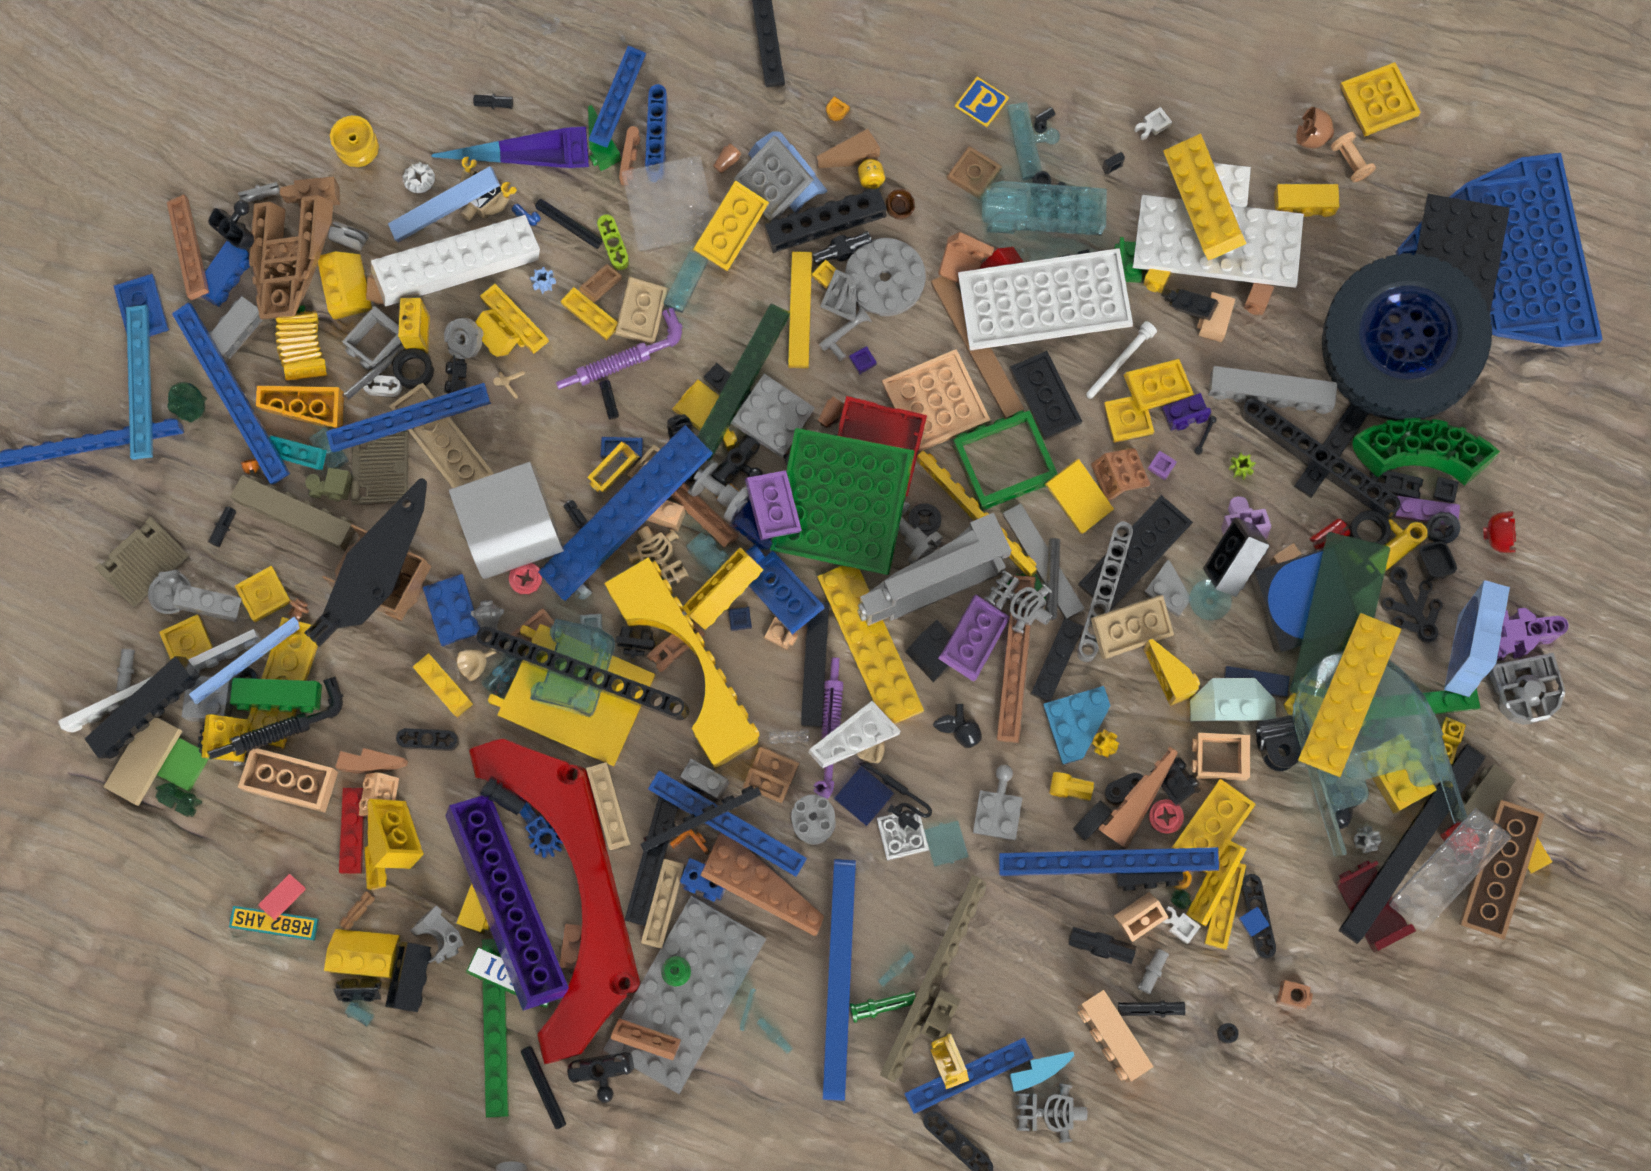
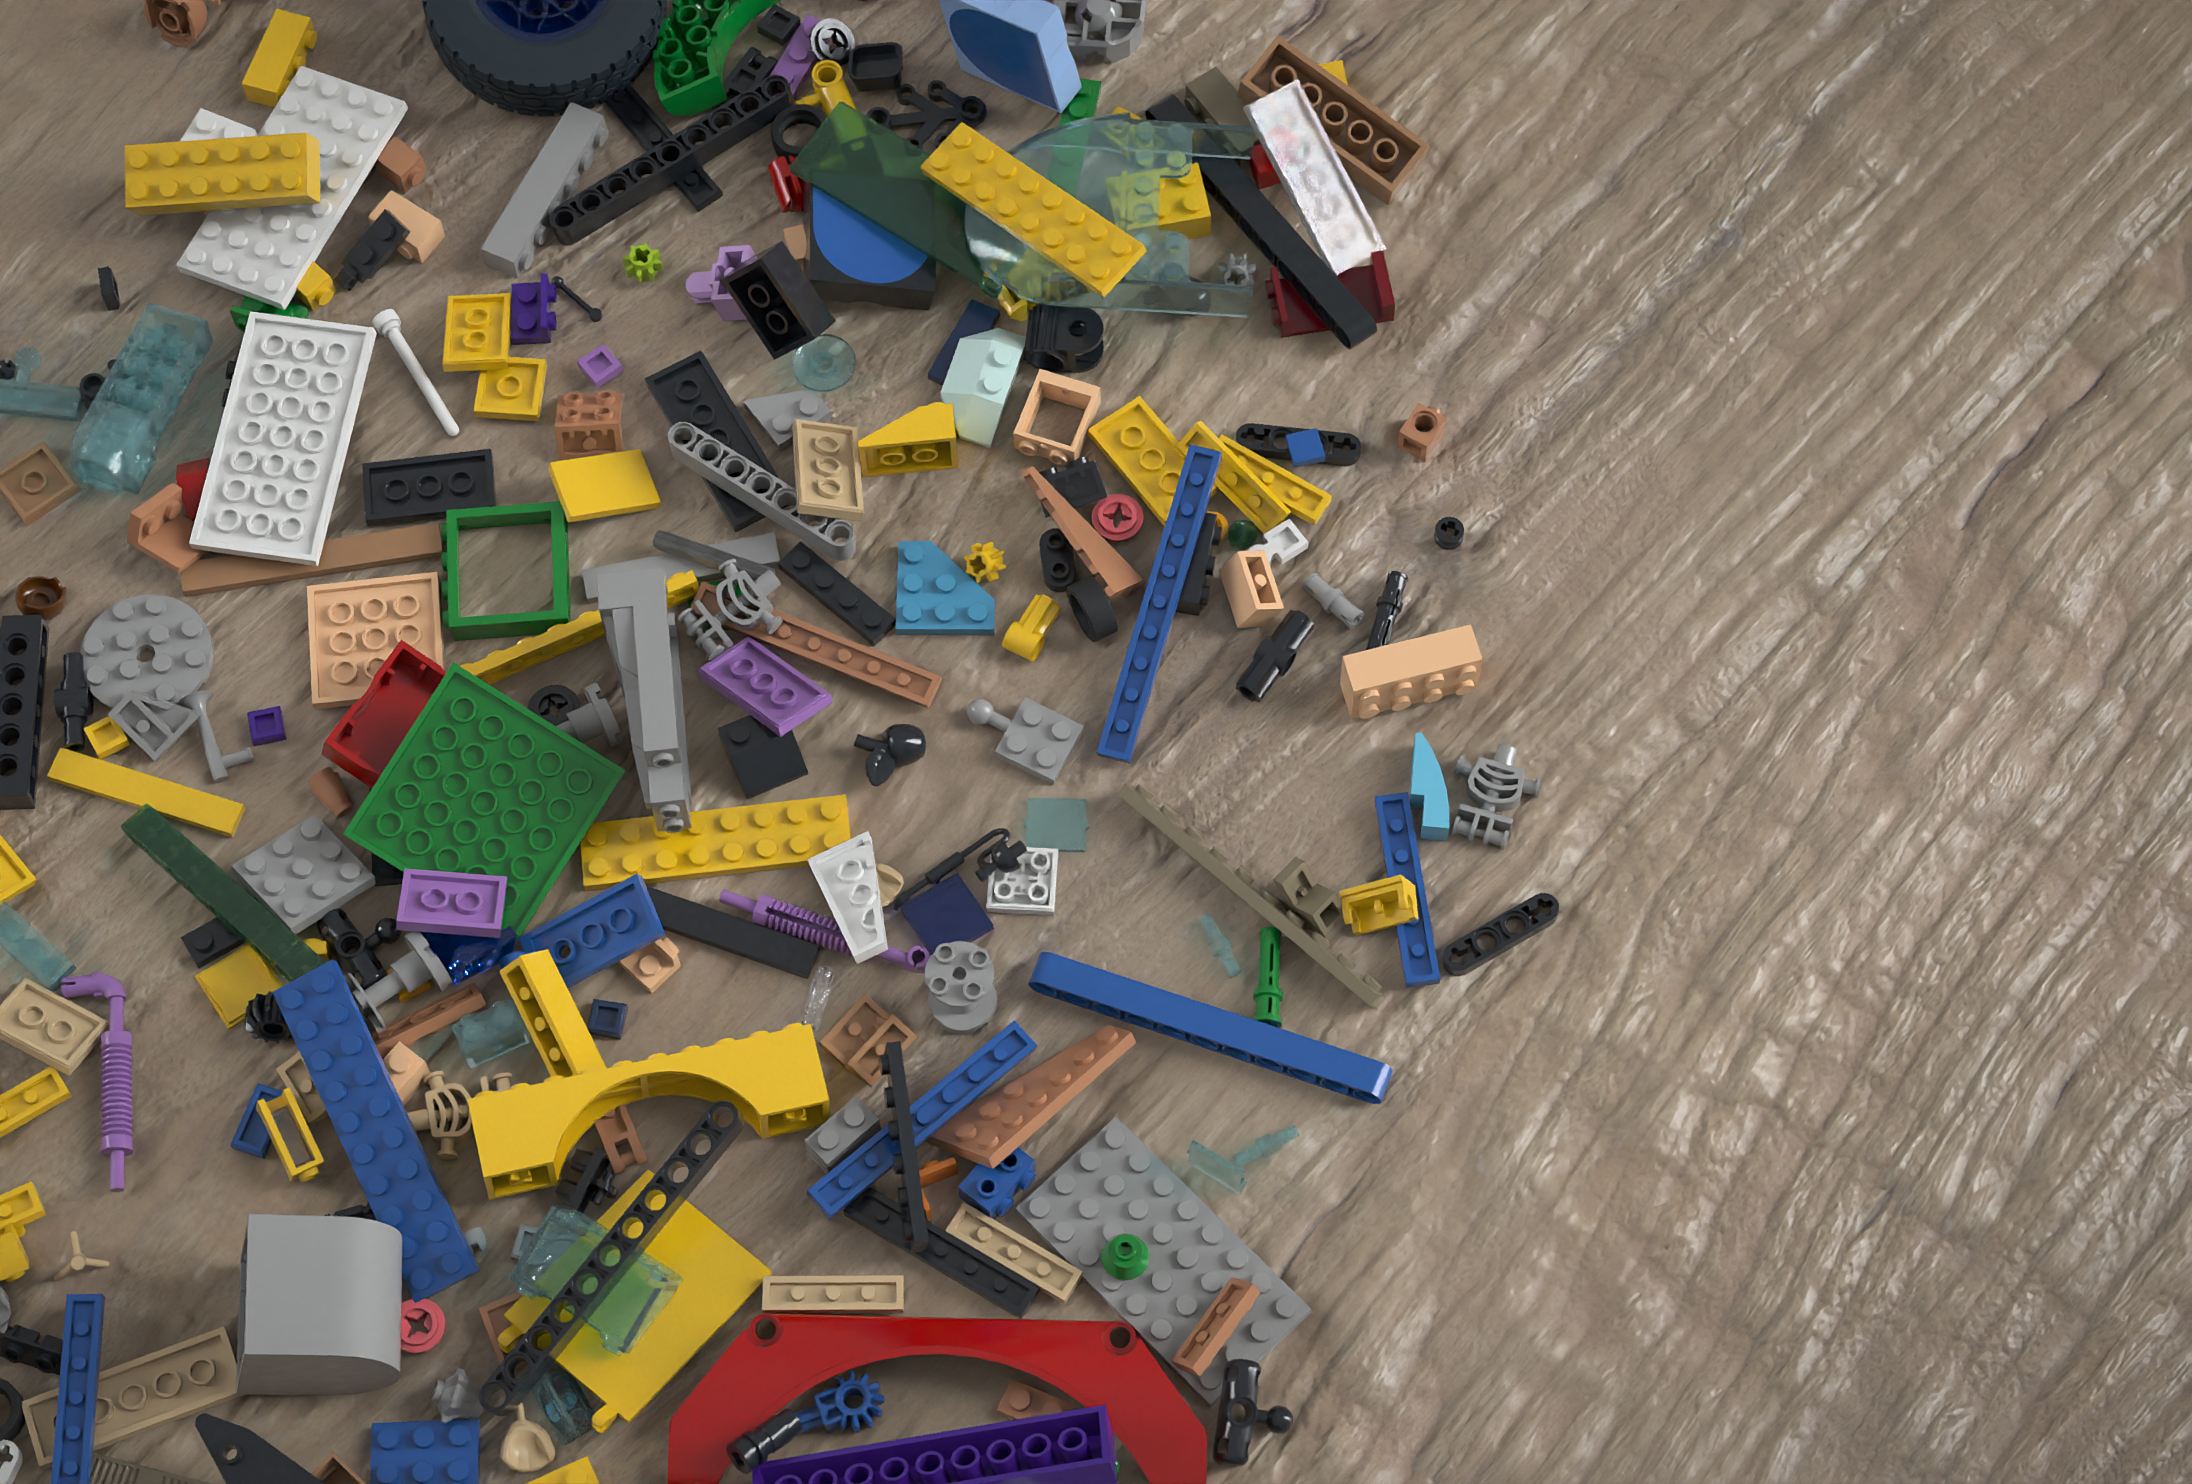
camera: 75 degrees left, 10 degrees down
black axle [599,380,619,420] -> none
white plate [1134,107,1172,140] -> none

